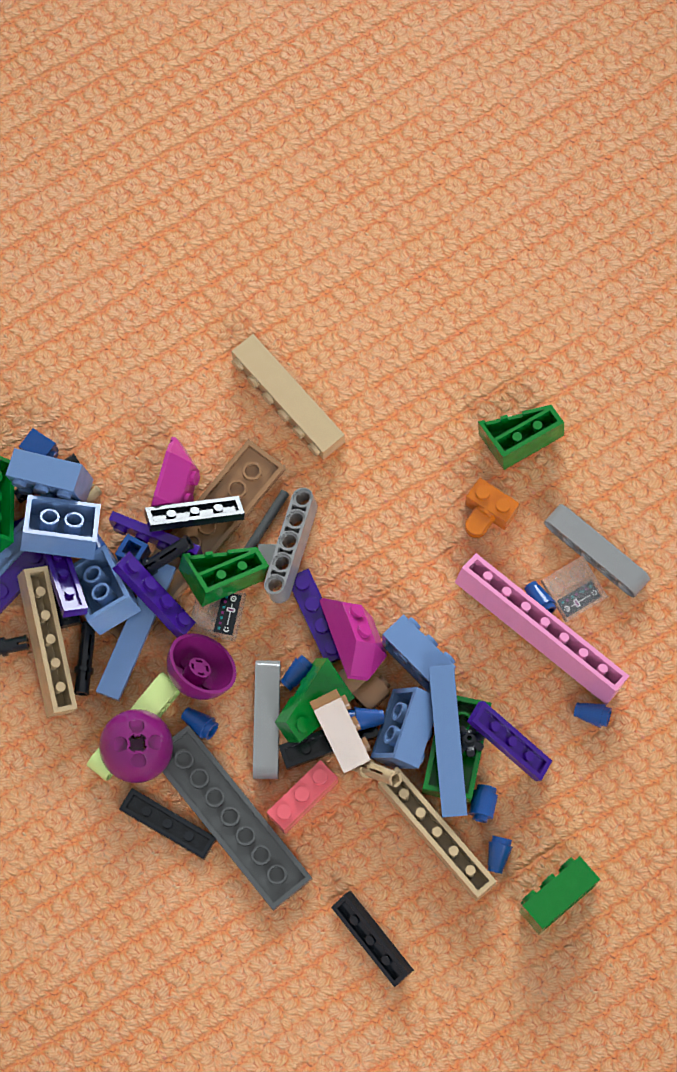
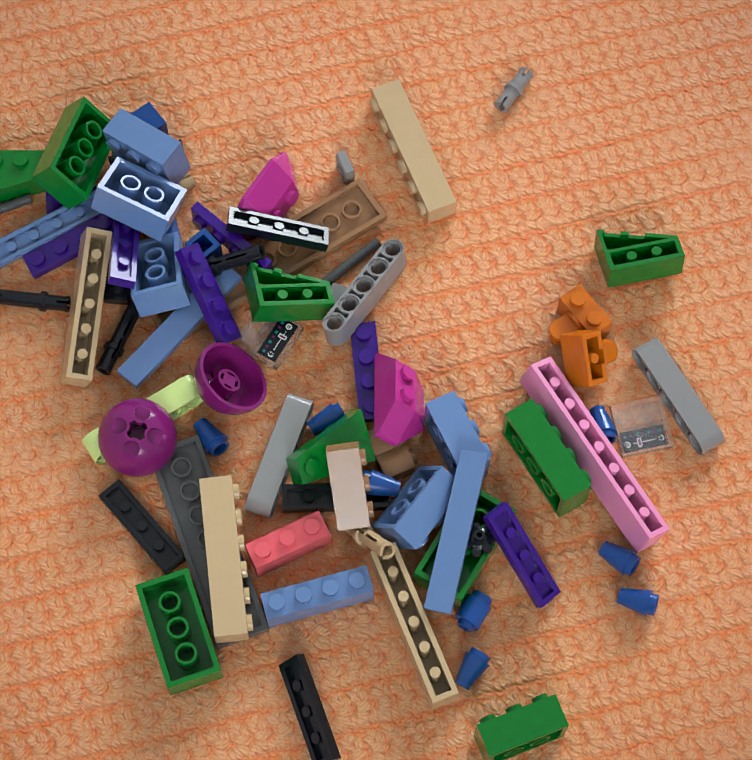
camera: 15 degrees right, 5 degrees down
none -> green brick [135,568,223,696]
none -> tan brick [199,475,253,644]
none -> medium blue brick [260,565,374,628]
none -> light grey tile [336,150,354,185]
none -> light grey pin [494,66,534,113]
none -> green brick [502,398,592,518]
none -> orange brick [560,330,618,387]
none -> blue cone [617,588,659,617]

